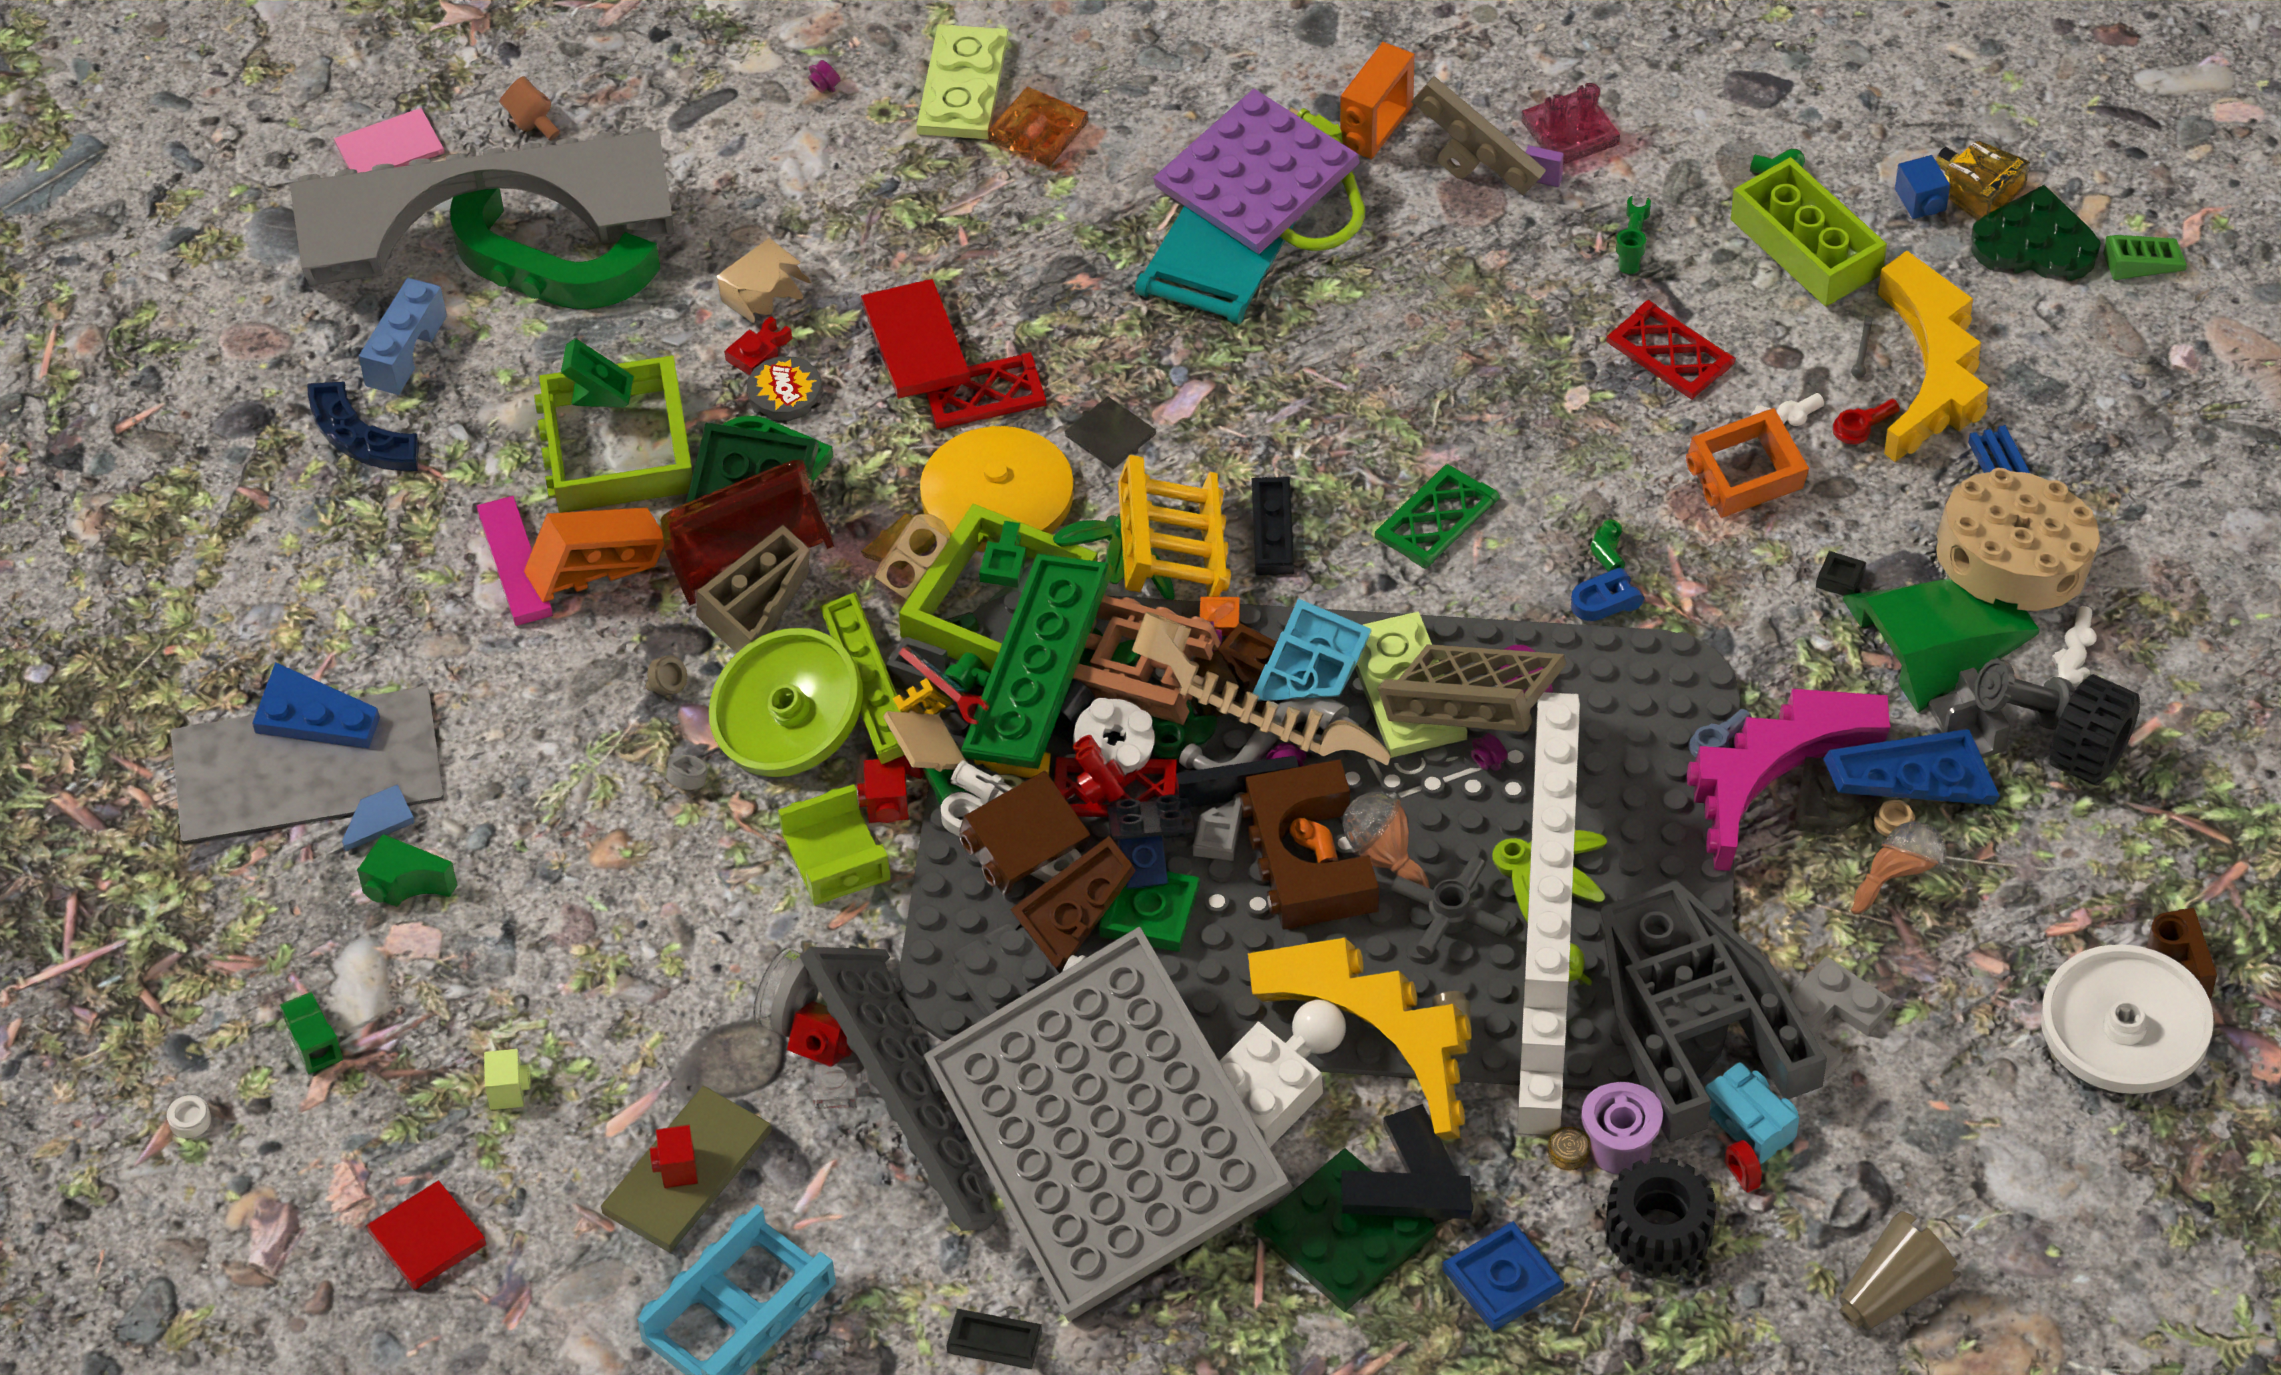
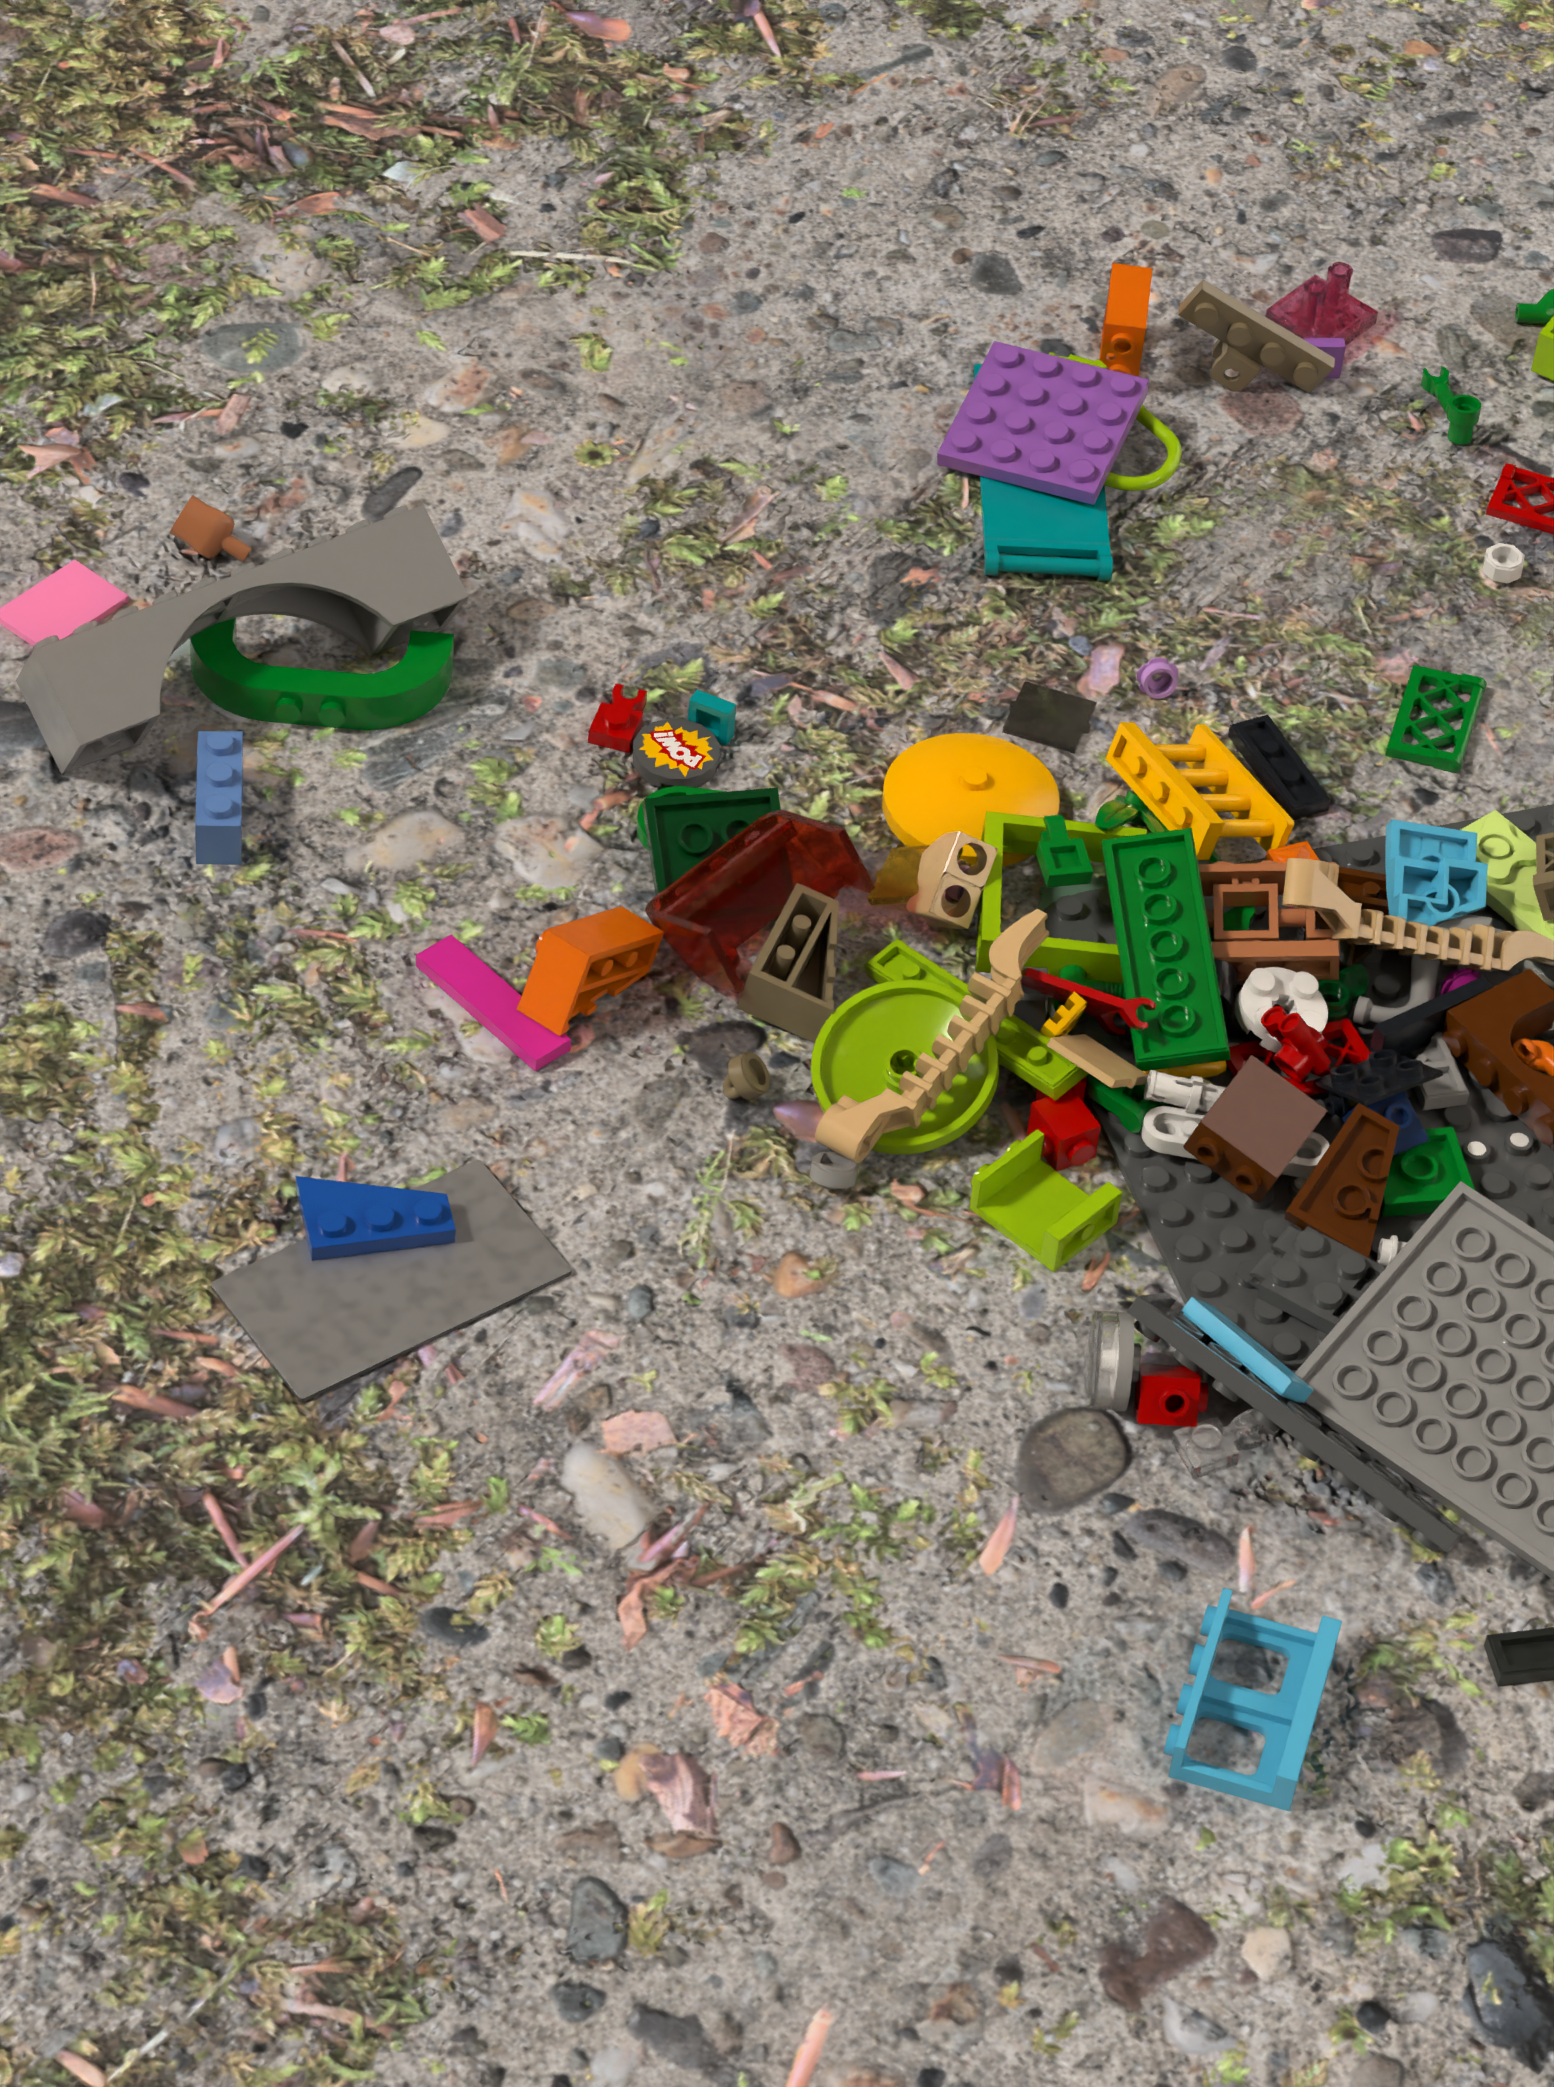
camera: 30 degrees left, 5 degrees down
white tile [167,1095,211,1139] -> none
green leg [279,992,343,1075] -> none
dark blue tile [307,381,419,471] -> none
medium blue tile [342,784,414,852] -> none
green arch [357,834,458,907] -> none
red tile [366,1180,486,1290] -> none
yellowish green plate [484,1049,531,1110] -> none
lime window [534,355,693,513] -> none
green slope [561,338,634,408] -> none
olive tile [601,1085,772,1253] -> none
red plate [650,1125,698,1188] -> none
tan piece [717,238,812,324] -> none
magenta plate [808,60,841,93] -> none
red tile [861,279,971,399] -> none
yellowish green piece [916,24,1008,139] -> none
red window [925,352,1047,429] -> none
clear orange plate [988,86,1088,167] -> none
none -> teal plate [688,689,736,746]
none -> tan piece [815,909,1049,1163]
none -> lavender plate [1136,657,1178,699]
none -> medium azure tile [1182,1297,1314,1403]
none -> white tile [1482,543,1525,583]

